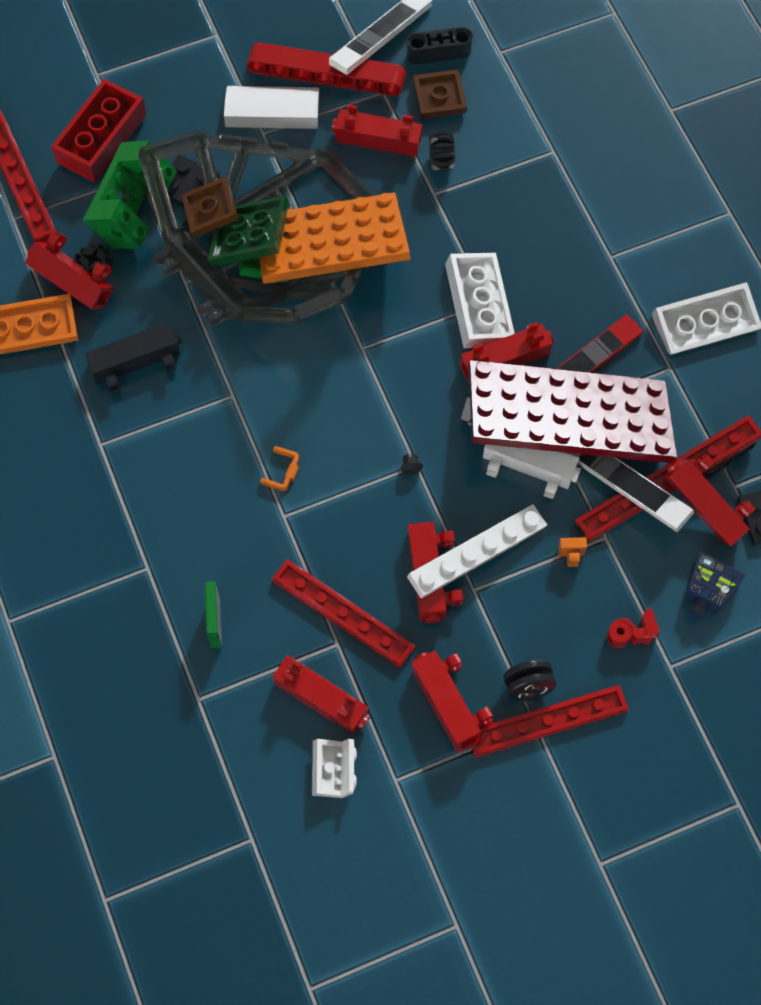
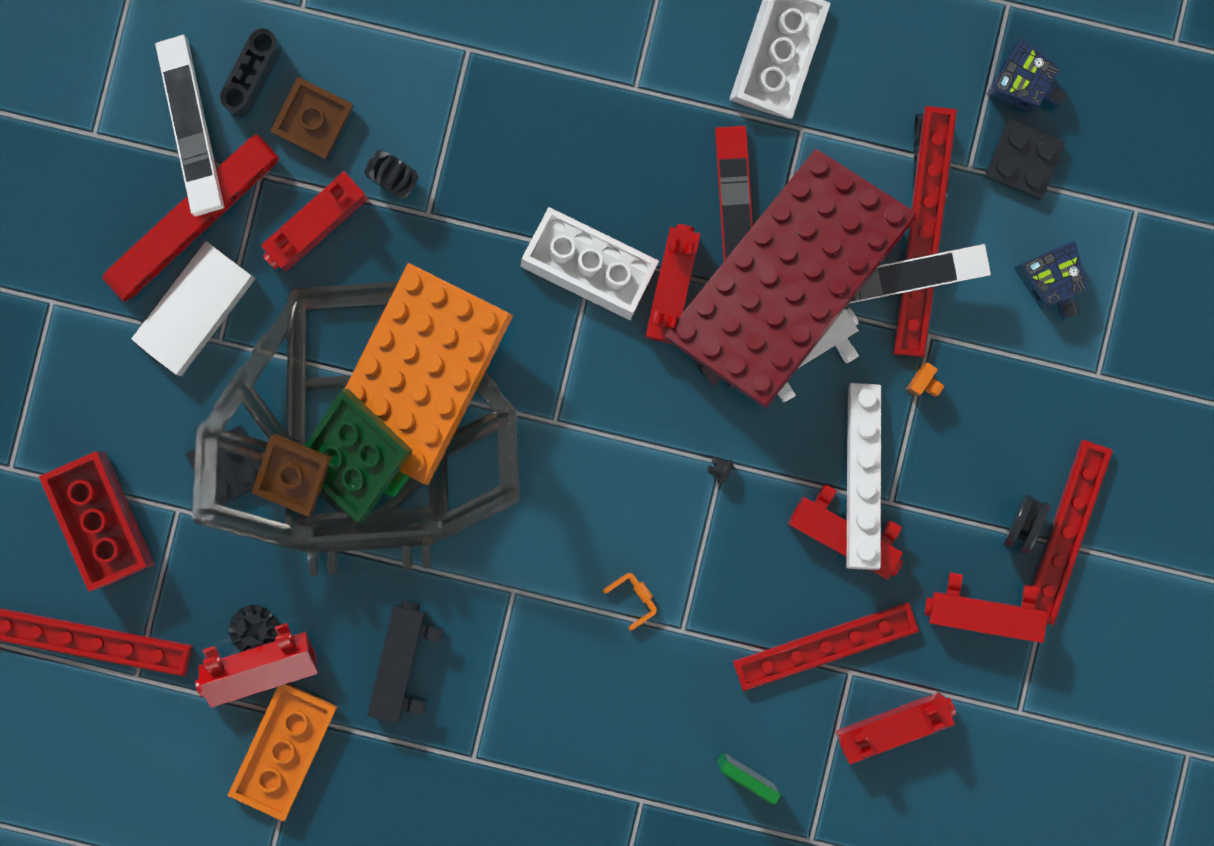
camera: 55 degrees left, 20 degrees up
green plate [83,140,177,249] -> none
white bracket [312,739,357,798] -> none
red leg [607,607,660,648] -> none
red brick [663,455,755,547] -> none

